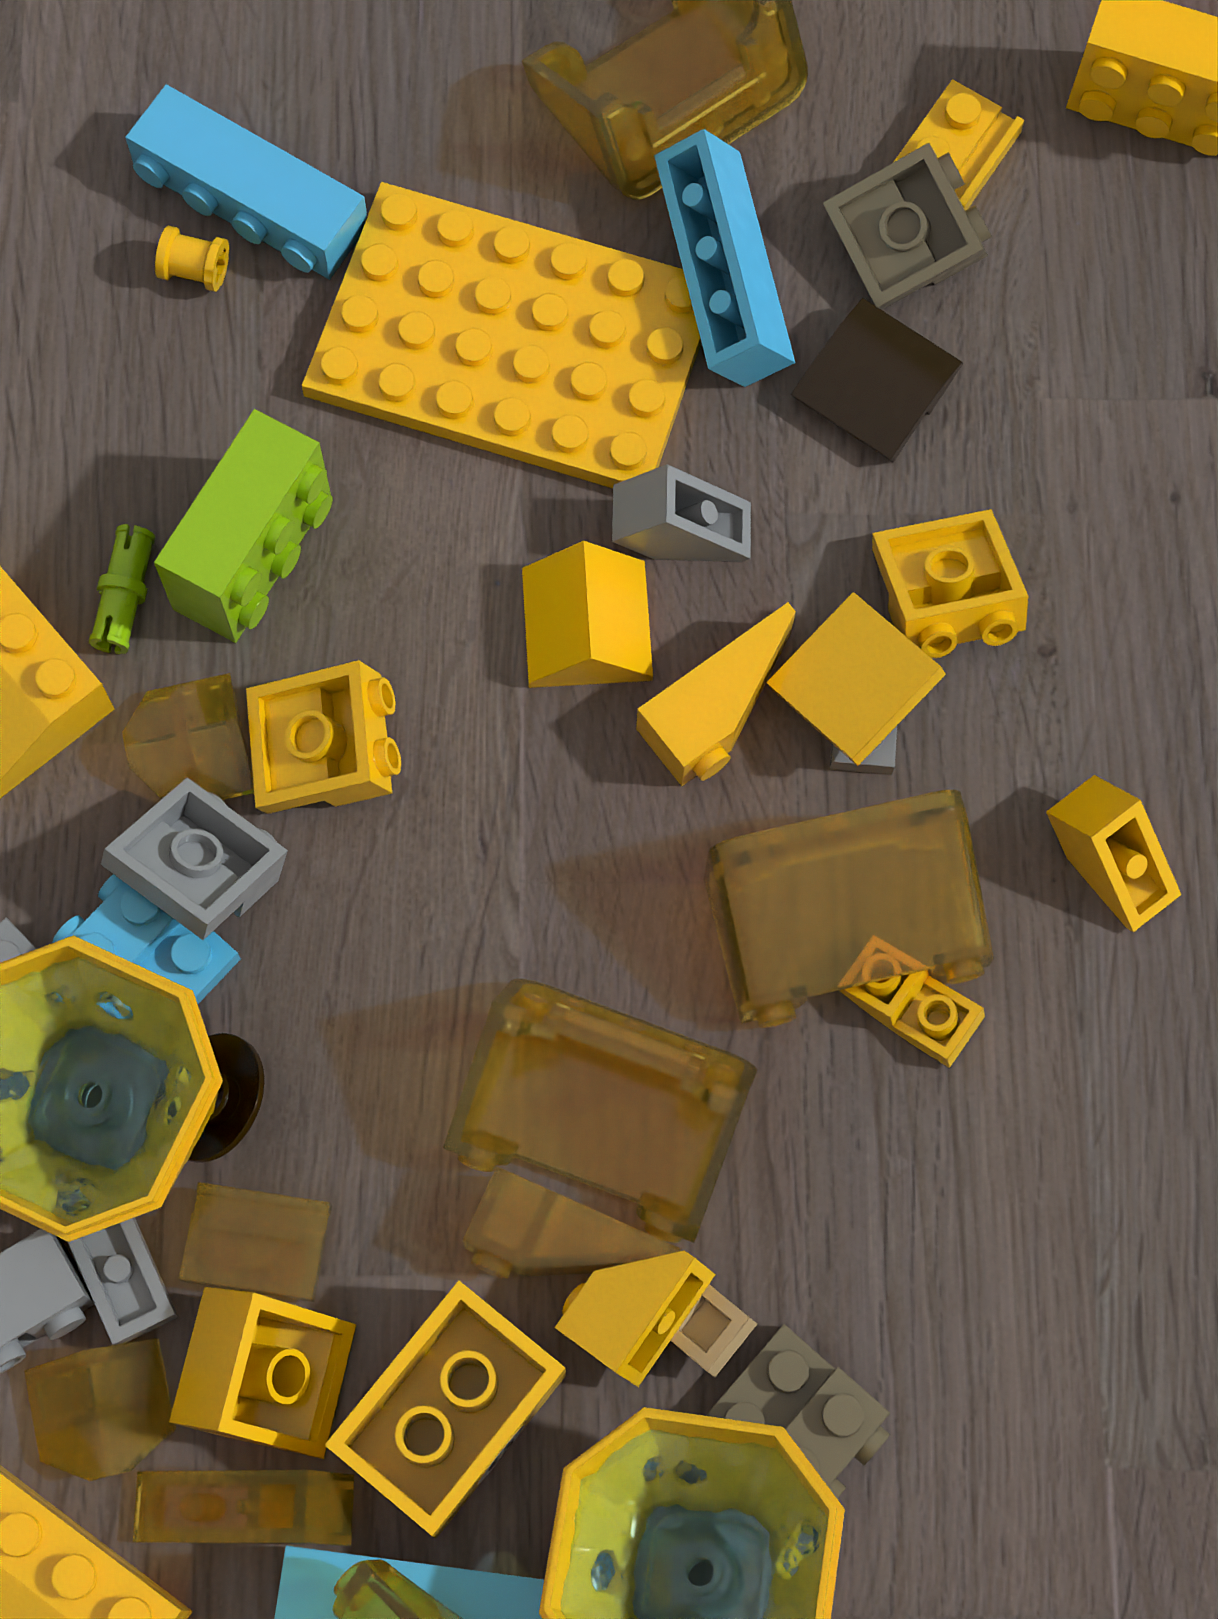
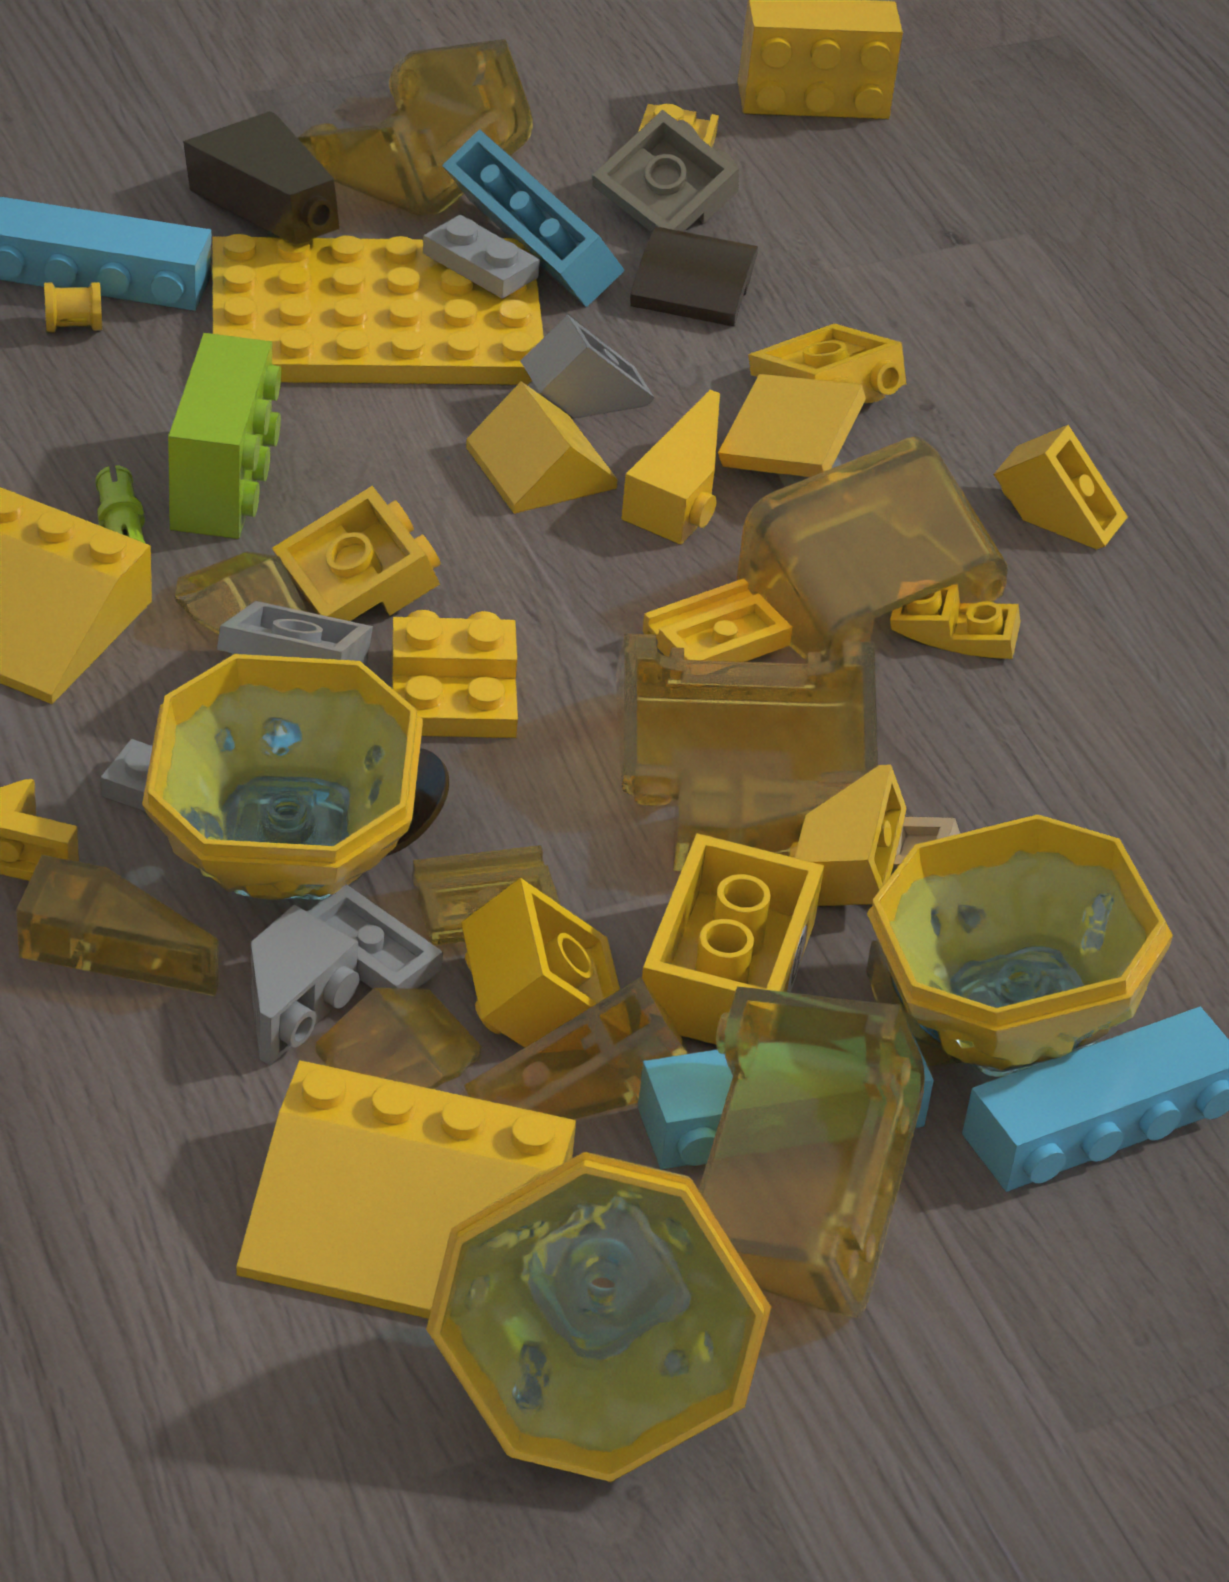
camera: 25 degrees left, 30 degrees down
none -> dark brown slope [183,111,340,245]
none -> yellow plate [391,610,518,738]
none -> light grey plate [423,215,540,299]
none -> yellow plate [642,578,793,682]

